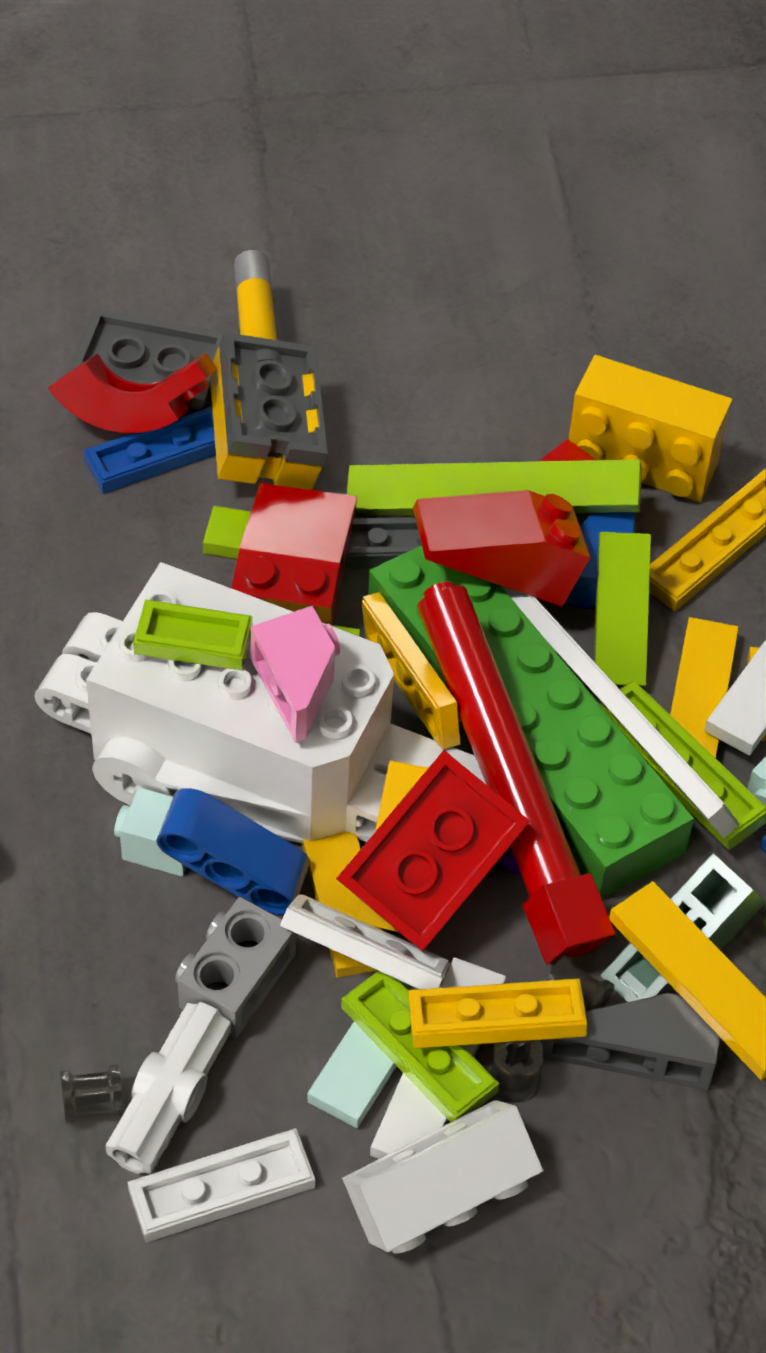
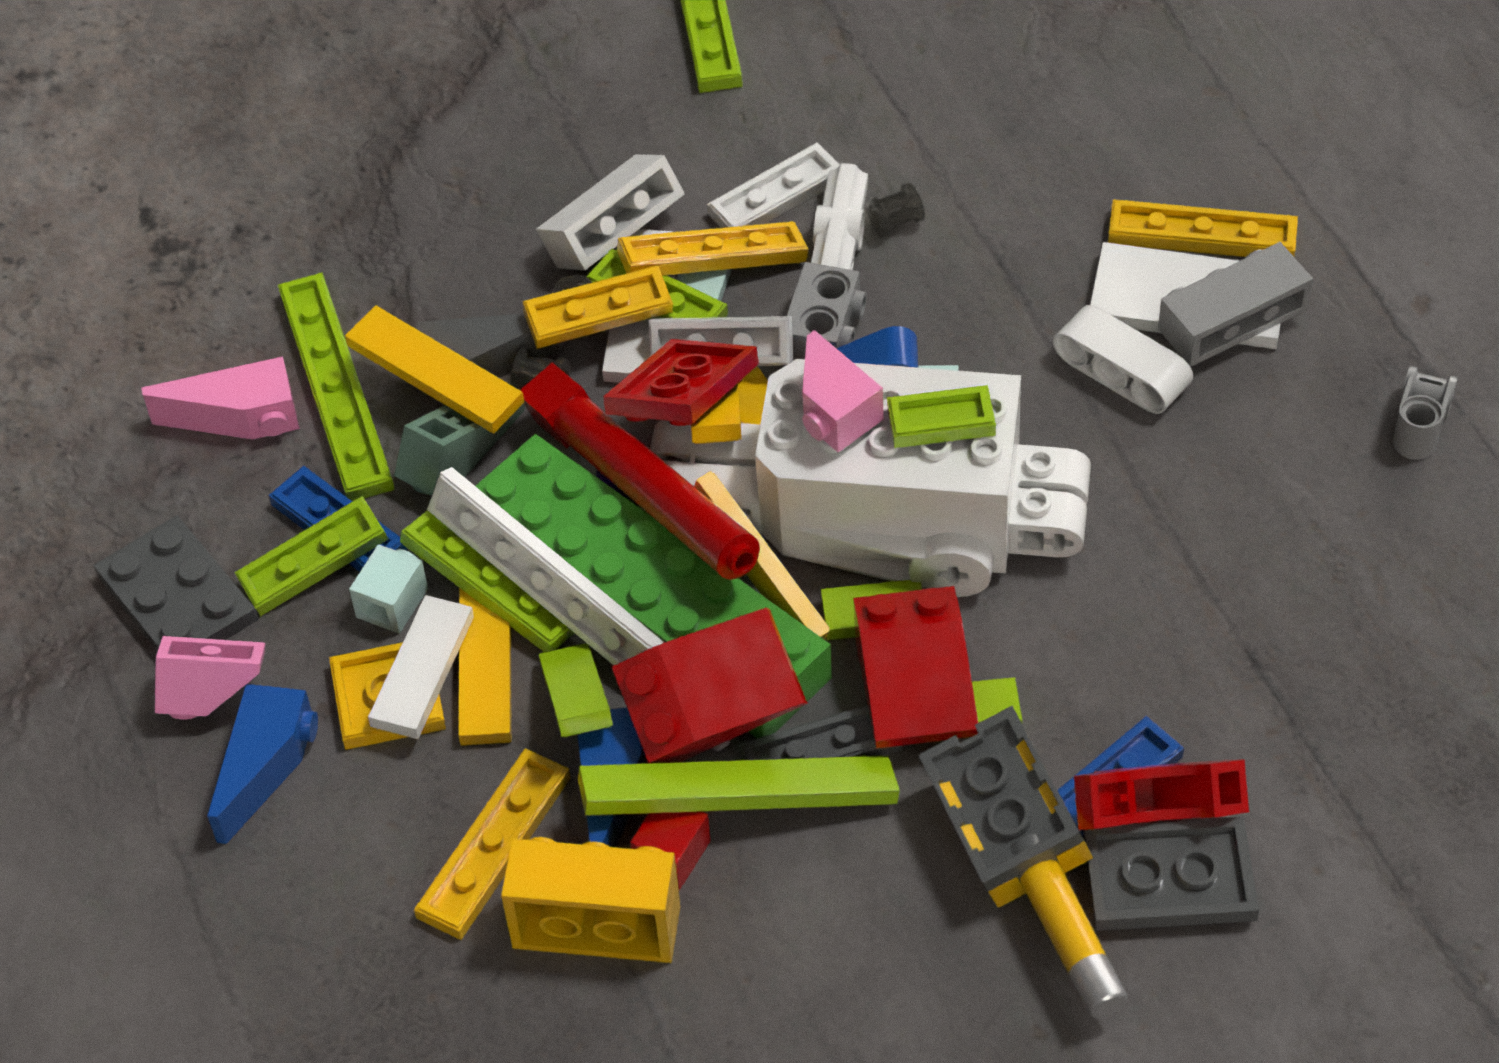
camera: 170 degrees right, 0 degrees up
none -> yellow tile [617,221,808,276]

